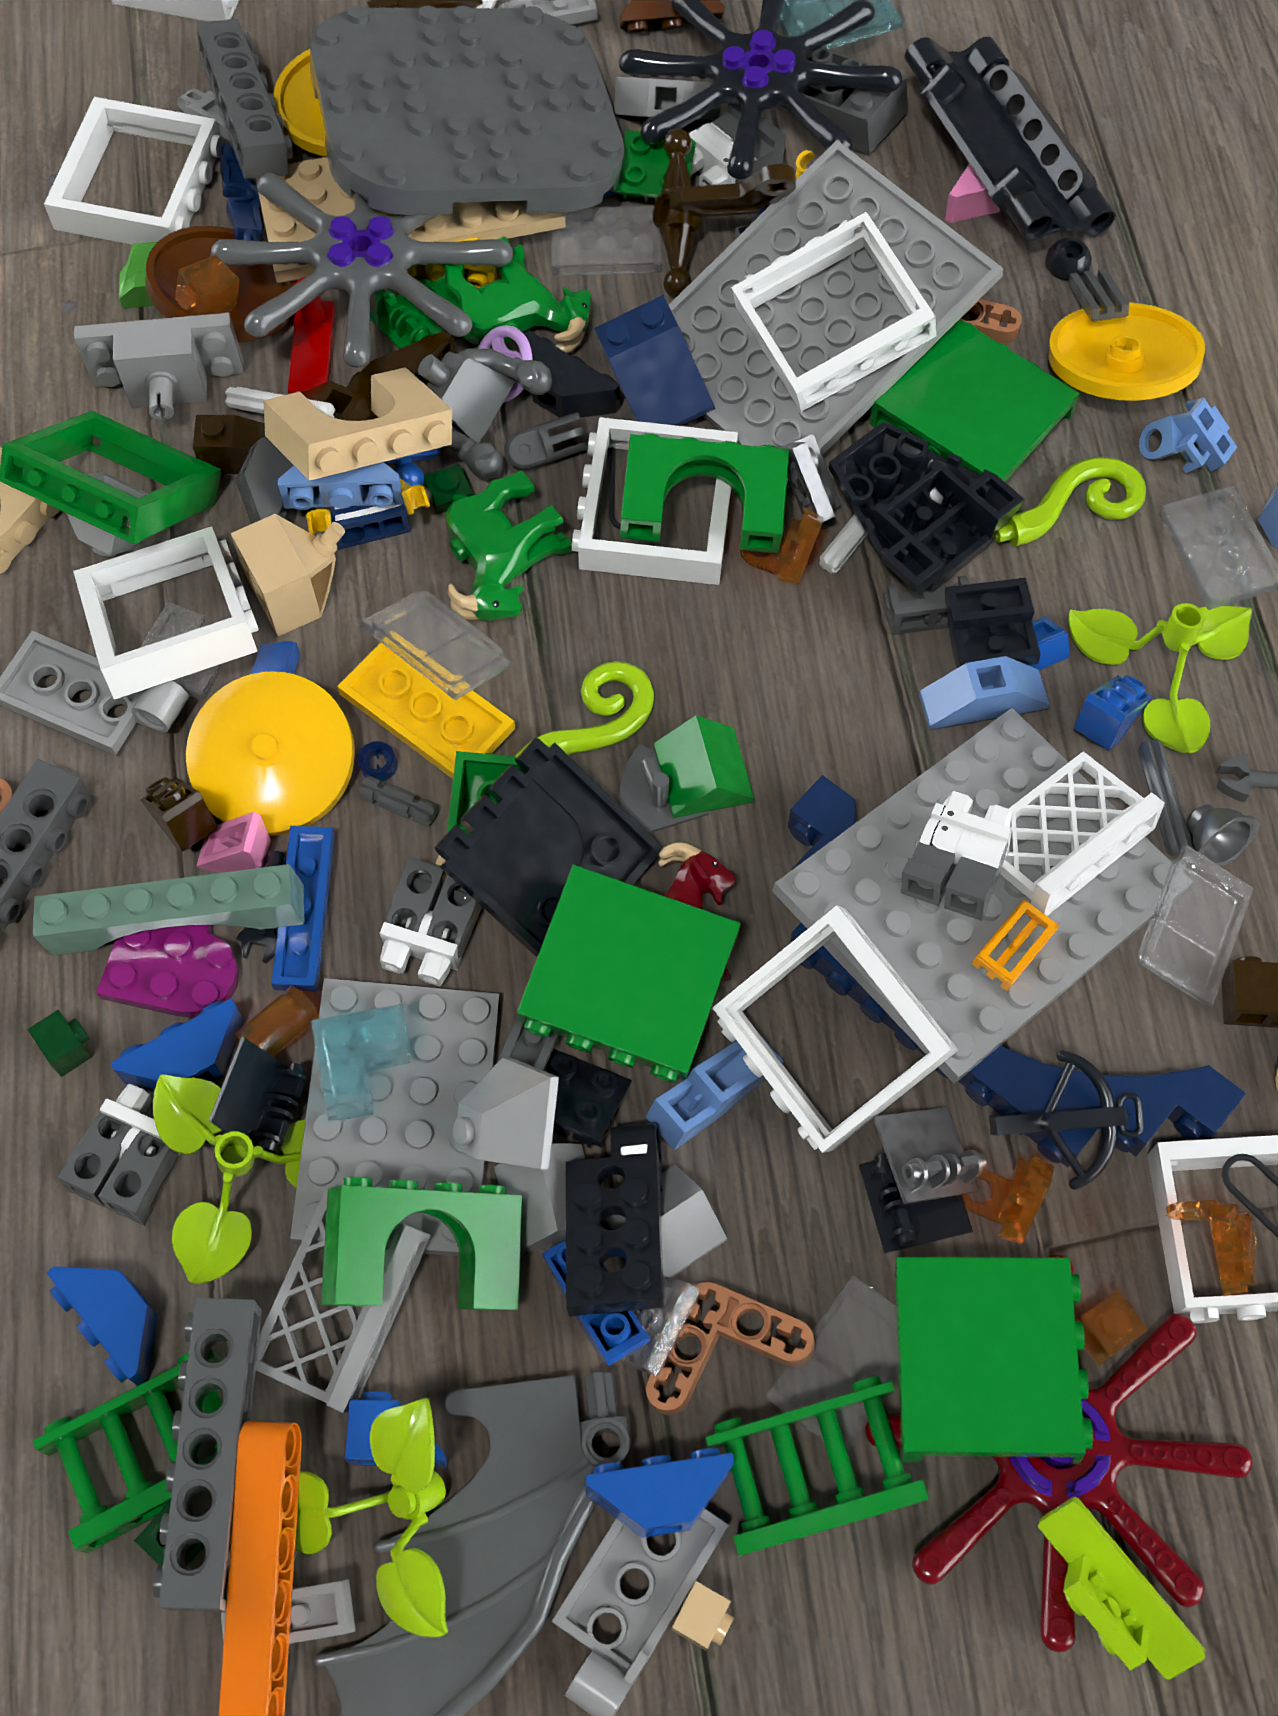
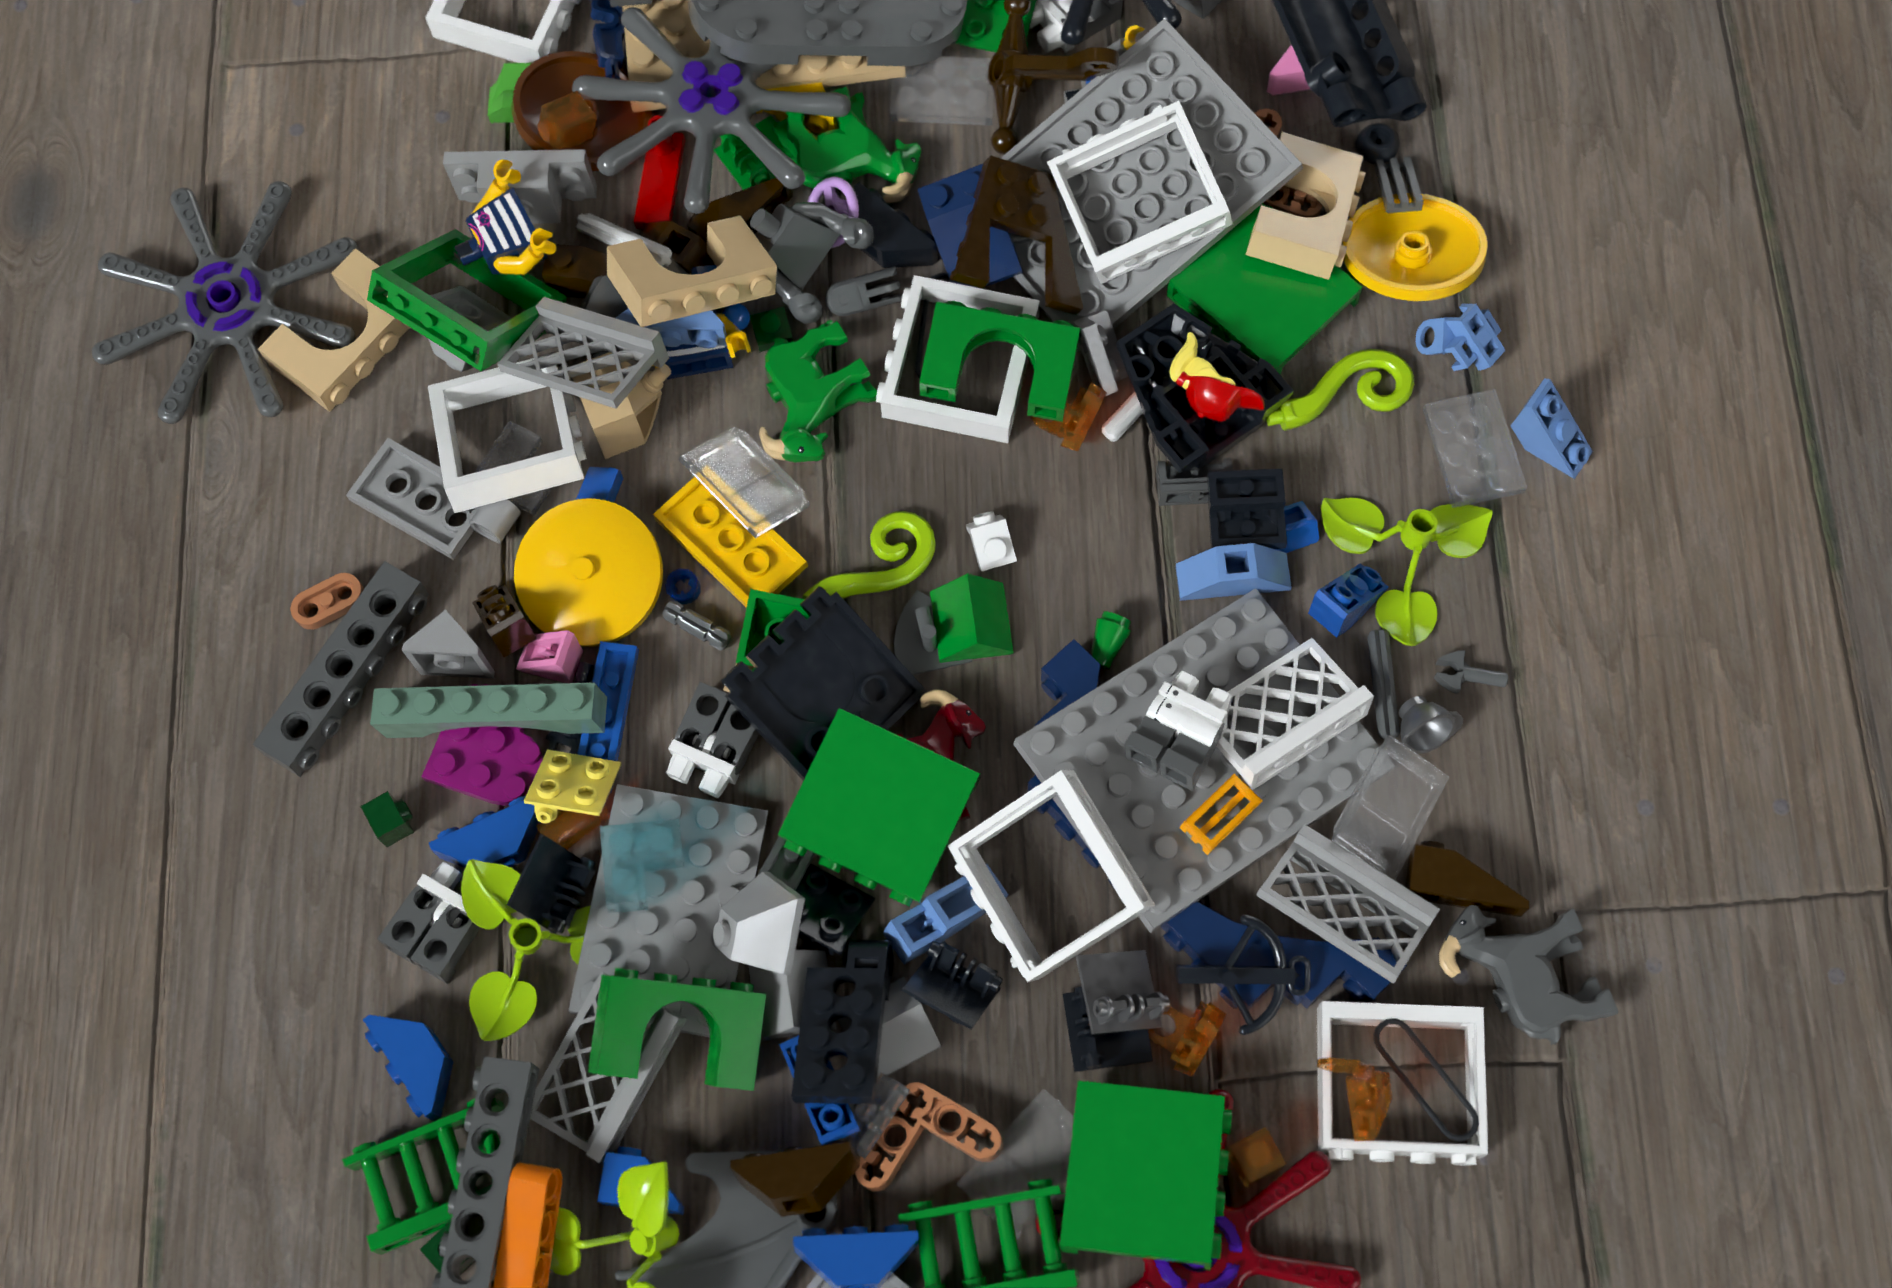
camera: 10 degrees right, 5 degrees up
none -> light grey slope [402,609,495,678]
none -> torso [454,159,556,275]
none -> light grey fence [497,297,669,409]
none -> light yellow hinge [524,749,621,824]
none -> dark brown slope [730,1140,860,1217]
none -> black hinge [902,941,1003,1030]
none -> dark brown wing [950,155,1083,315]
none -> white bracket [966,511,1017,571]
none -> green cone [1091,611,1131,670]
none -> red hair [1169,332,1265,422]
none -> tan arch [1246,132,1366,280]
none -> light grey fence [1256,824,1440,983]

